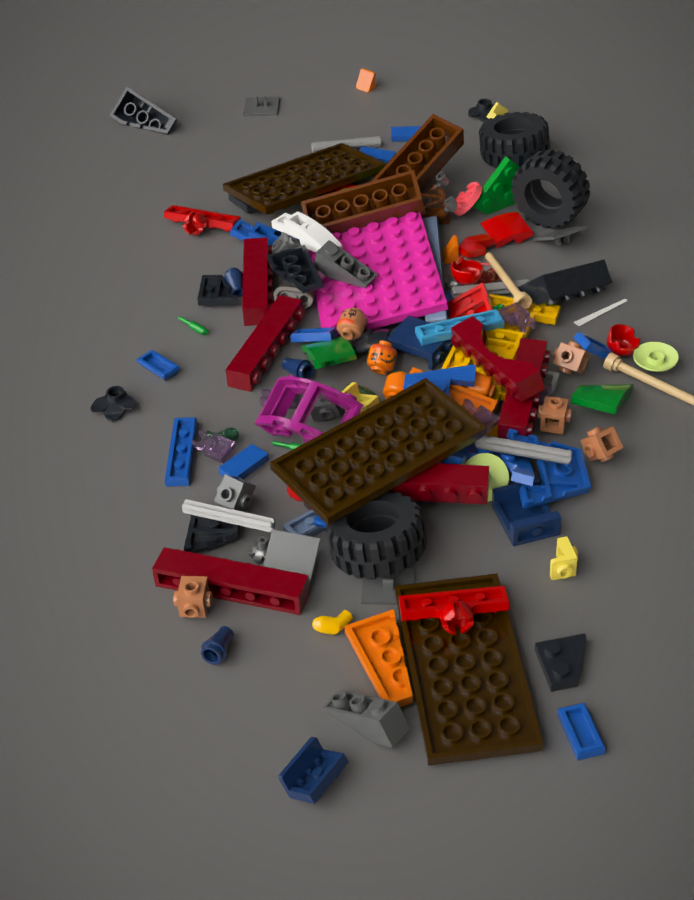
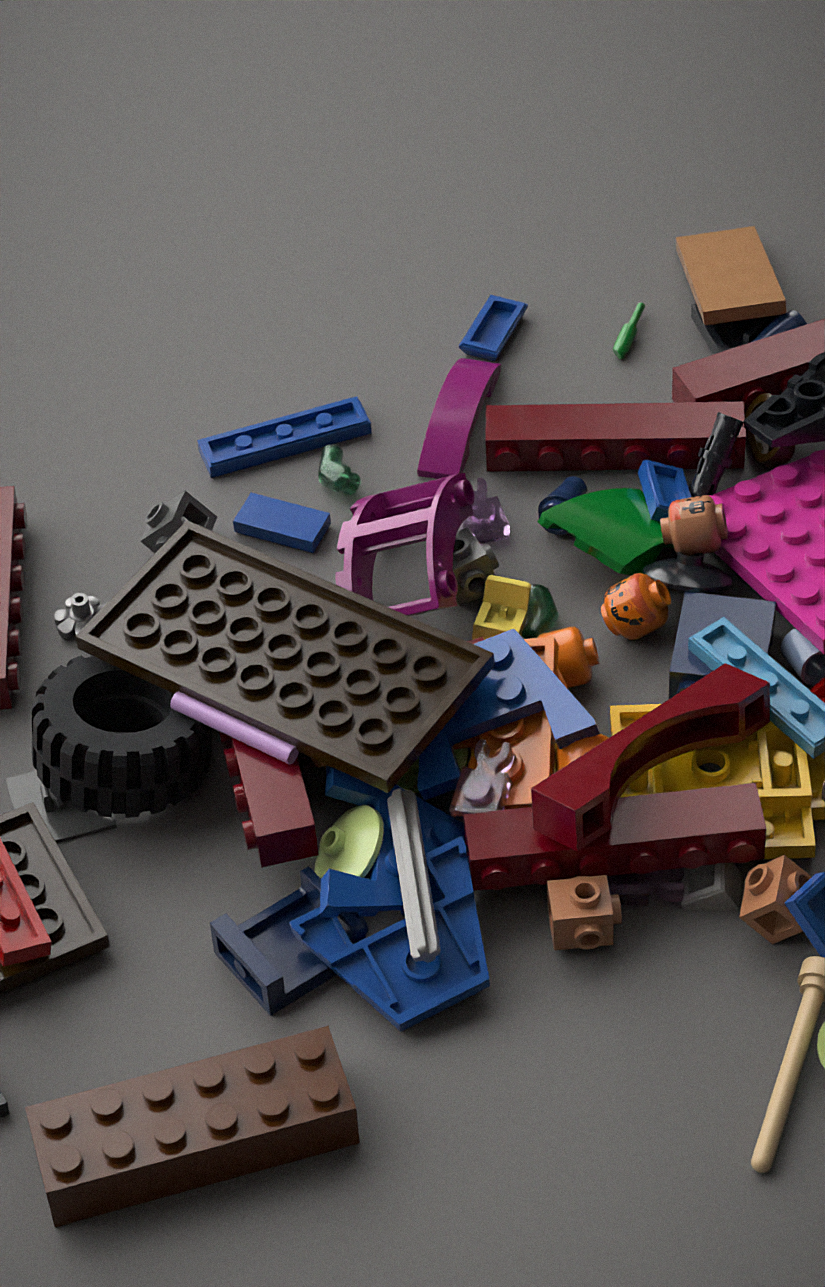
camera: 70 degrees right, 5 degrees up
black plate [91,386,136,421] -> none
axle [182,499,276,533] -> none
black wing [184,515,240,553] -> none
clear purple plate [192,430,236,464] -> none
piece [263,529,321,585] -> none
light yellow bracket [550,536,578,580] -> none
green slope [571,384,634,415] -> none
nougat brick [580,426,624,462] -> none
none -> reddish brown brick [25,1026,360,1227]
none -> lavender bar [170,691,299,765]
none -> magenta slope [417,358,501,479]
none -> medium nougat tile [676,226,786,325]
none -> black pin [689,412,744,497]

